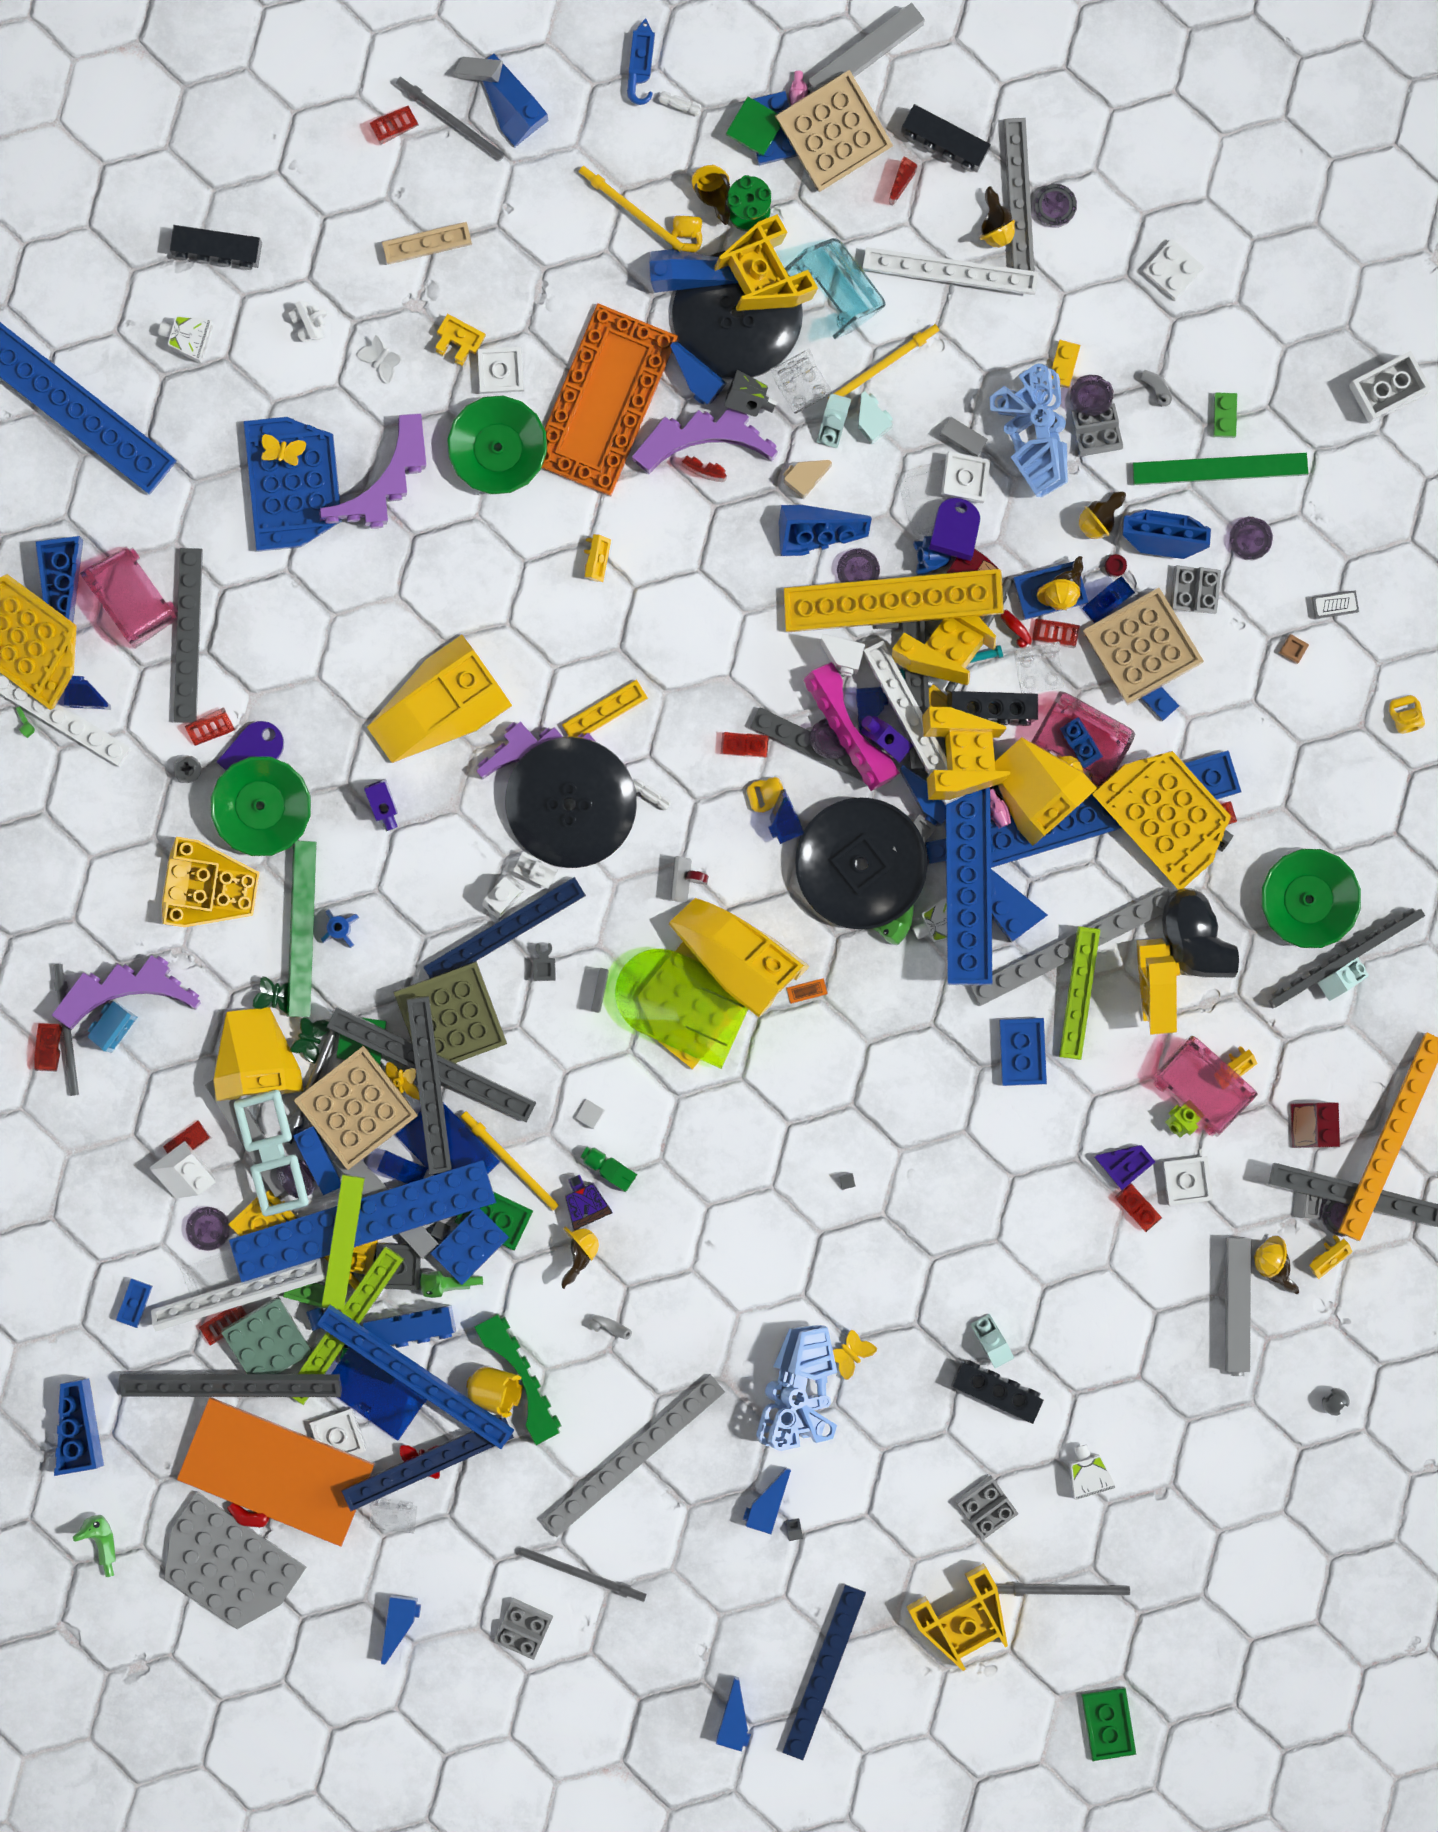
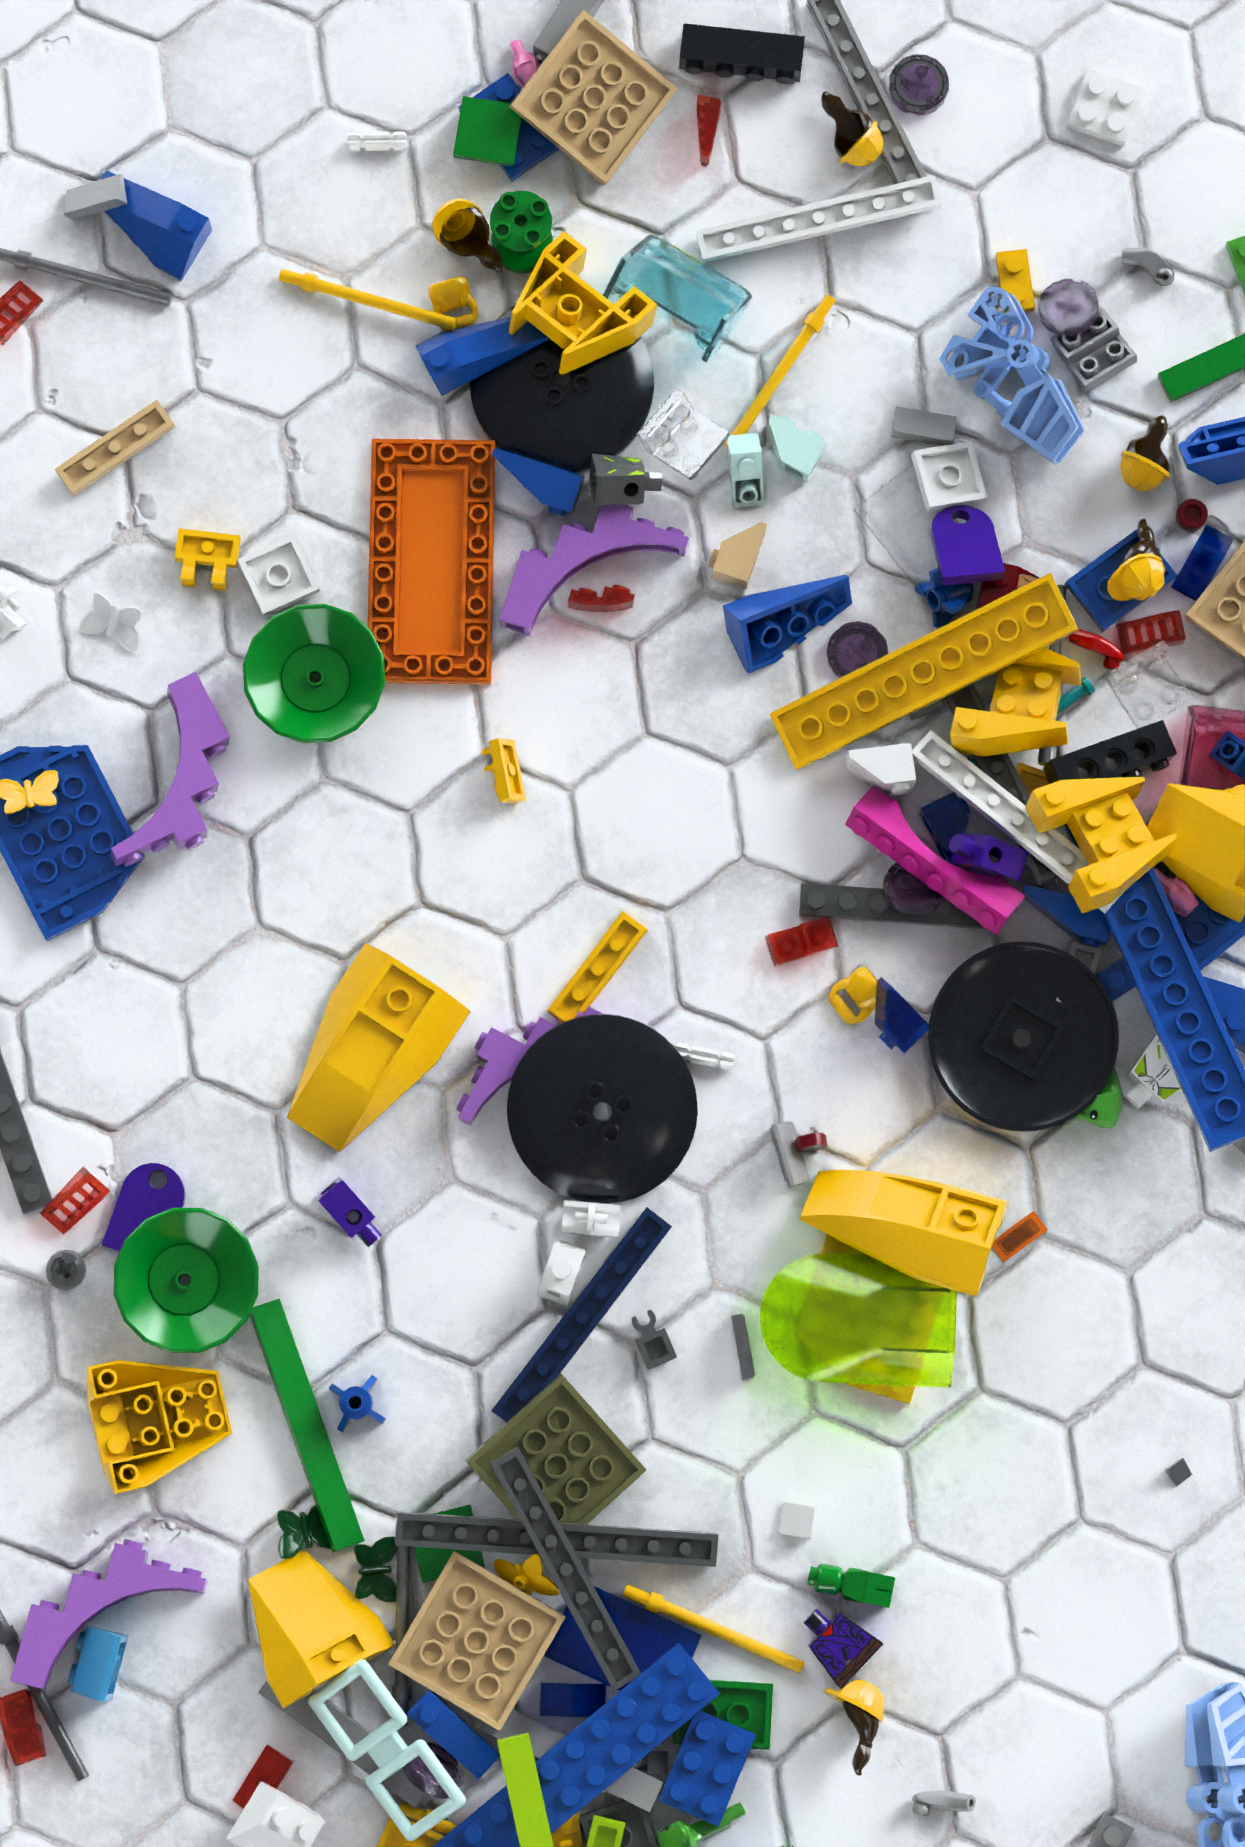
camera: 20 degrees left, 5 degrees down
blue plate [627,18,655,105] -> none

